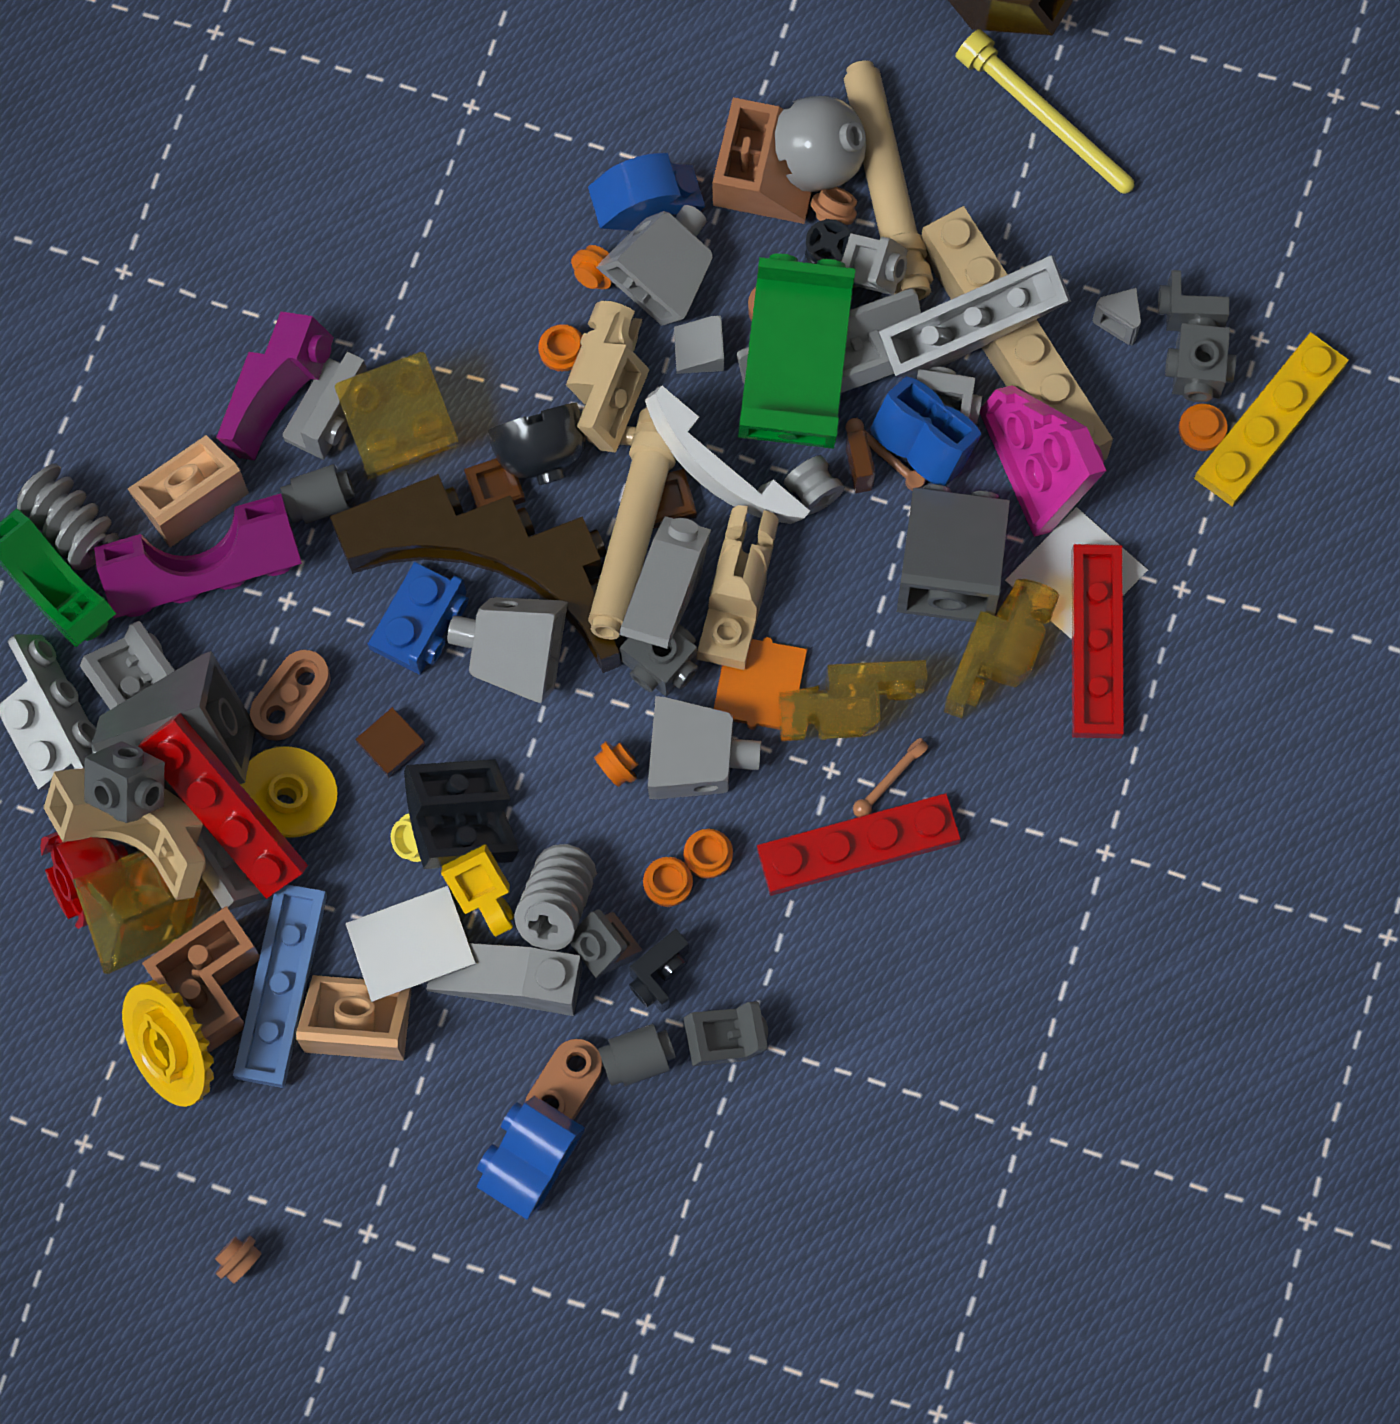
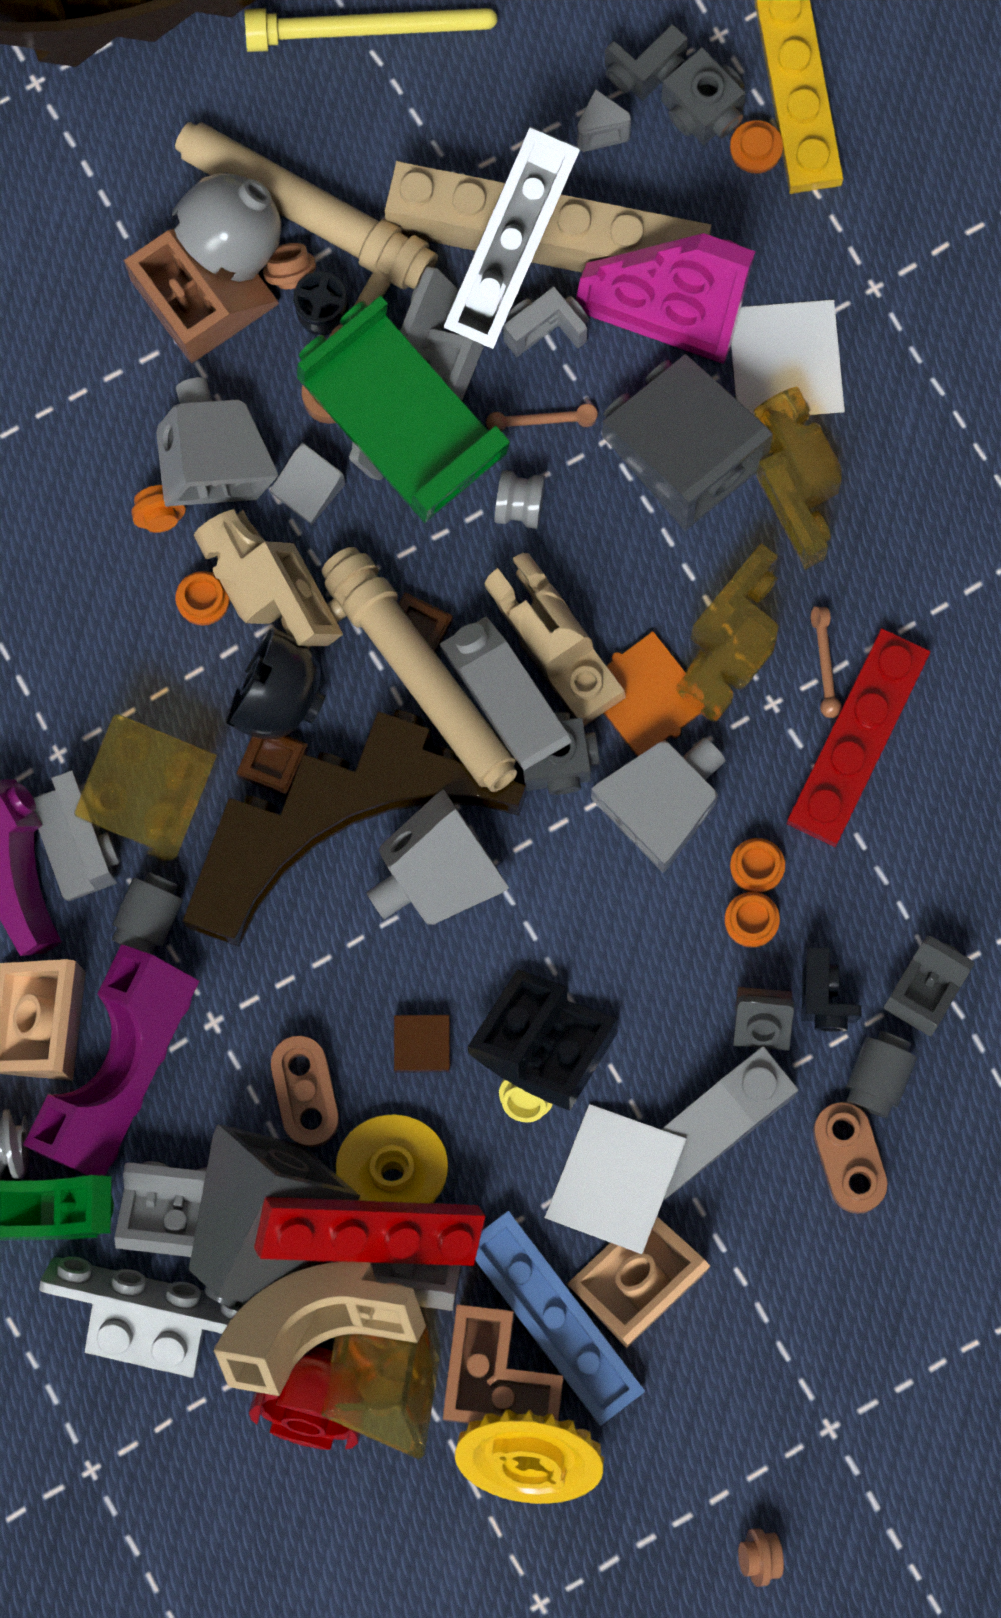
camera: 45 degrees left, 5 degrees up
dark grey brick [84,741,165,823] -> none
blue bracket [368,562,469,675] -> none
yellow plate [441,844,514,937] -> none
blue brick [477,1096,585,1220] -> none
light grey piece [514,844,597,951] -> none
blue brick [588,153,705,231] -> none
orange plate [594,741,639,787] -> none
white slope [645,386,810,524] -> none
light grey bracket [842,233,908,295] -> none
reddish brown tile [846,430,875,494] -> none
blue brick [870,376,981,486] -> none
red plate [1071,544,1124,739] -> none

